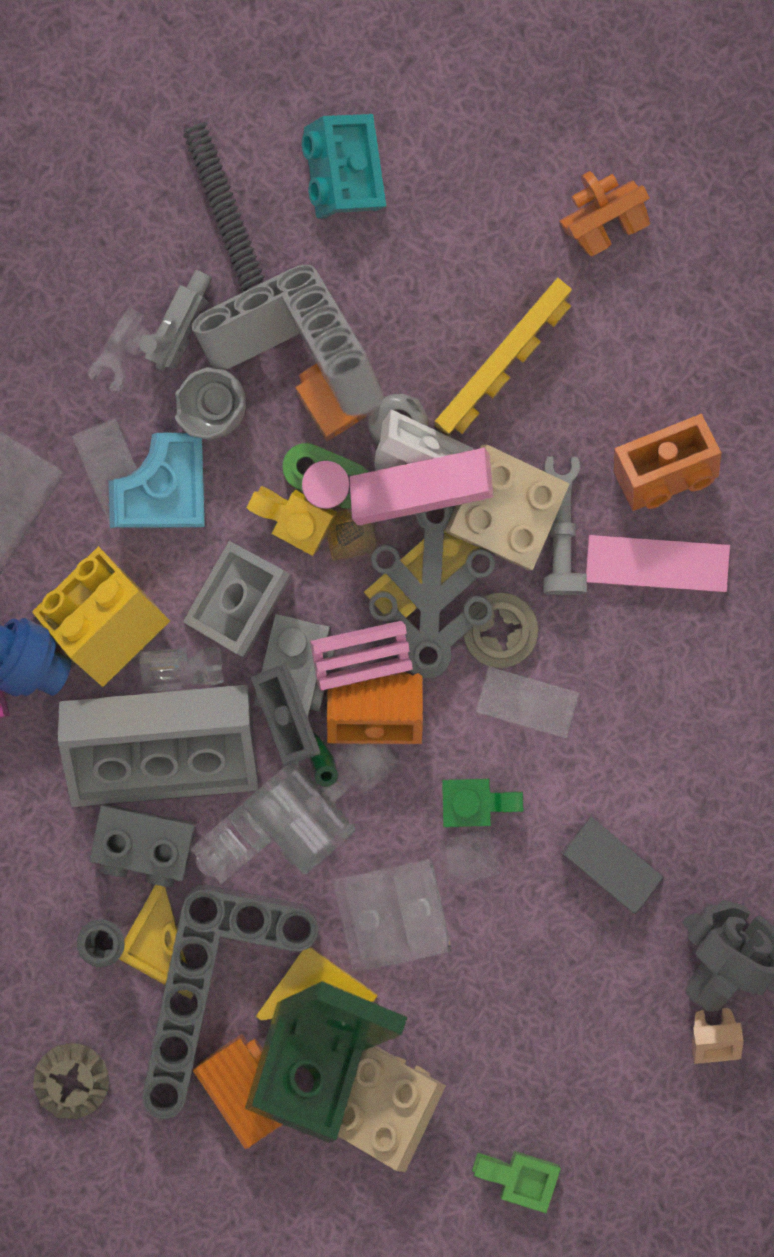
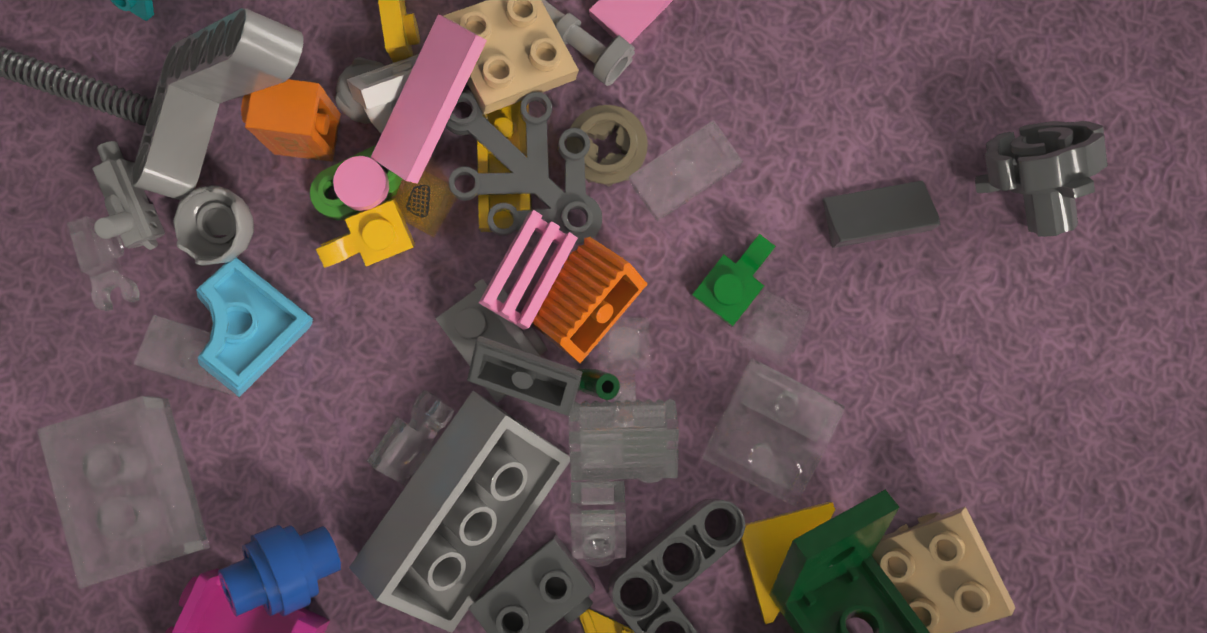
camera: 50 degrees left, 5 degrees down
yellow slope [32,546,170,687] -> none
light grey slope [183,541,292,658] -> none
bright green plate [472,1151,561,1213] -> none
light nougat tile [692,1008,744,1064] -> none

